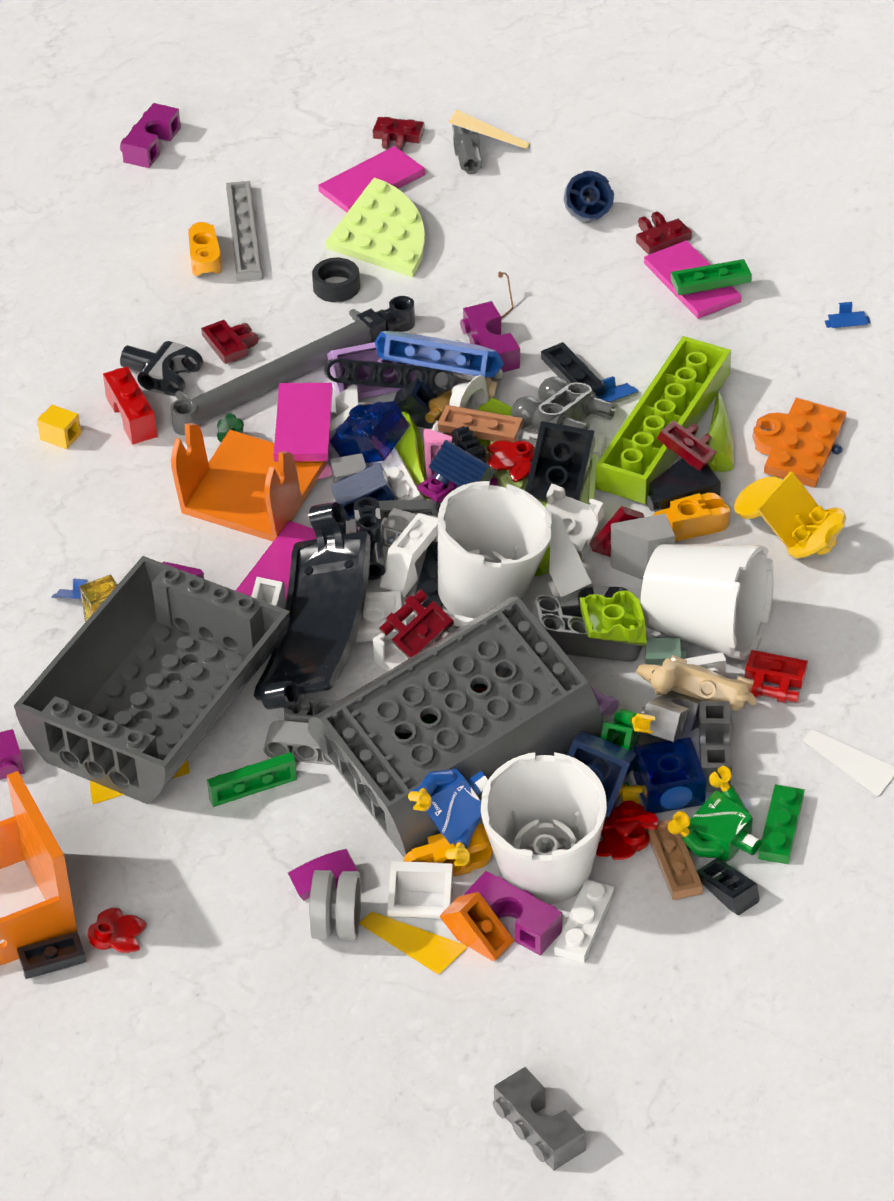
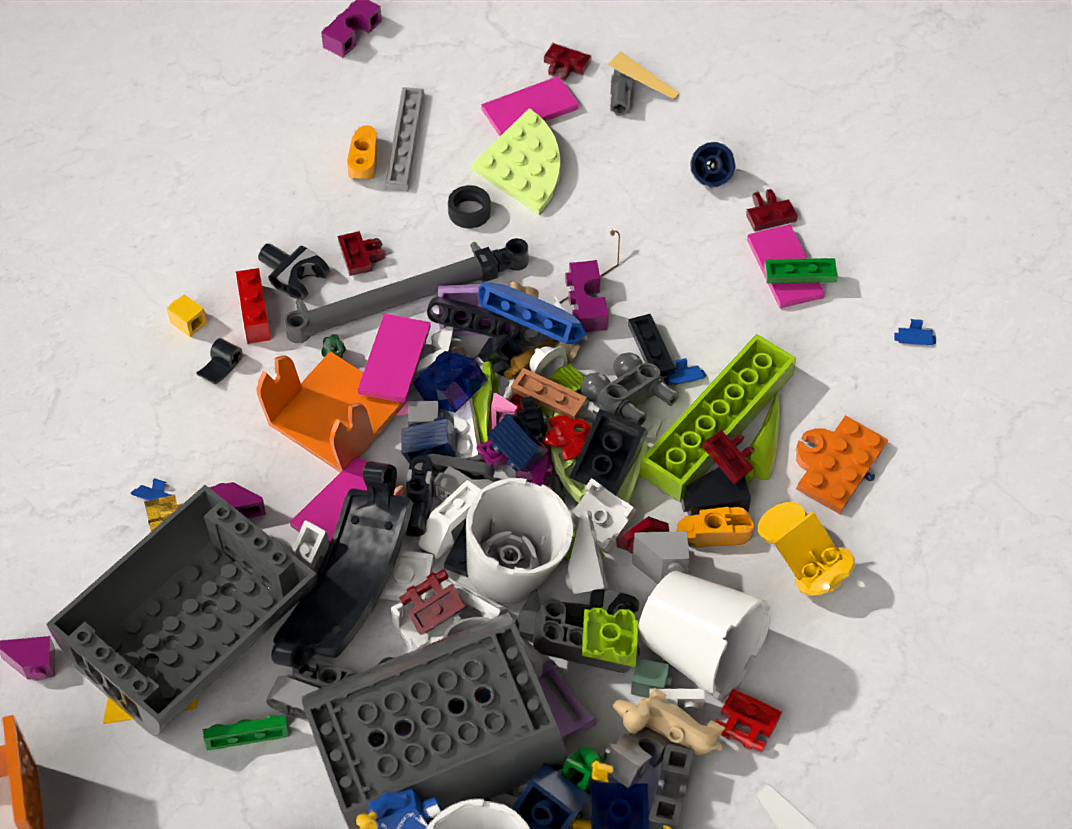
camera: 10 degrees right, 10 degrees up
none -> black panel [196,338,242,384]

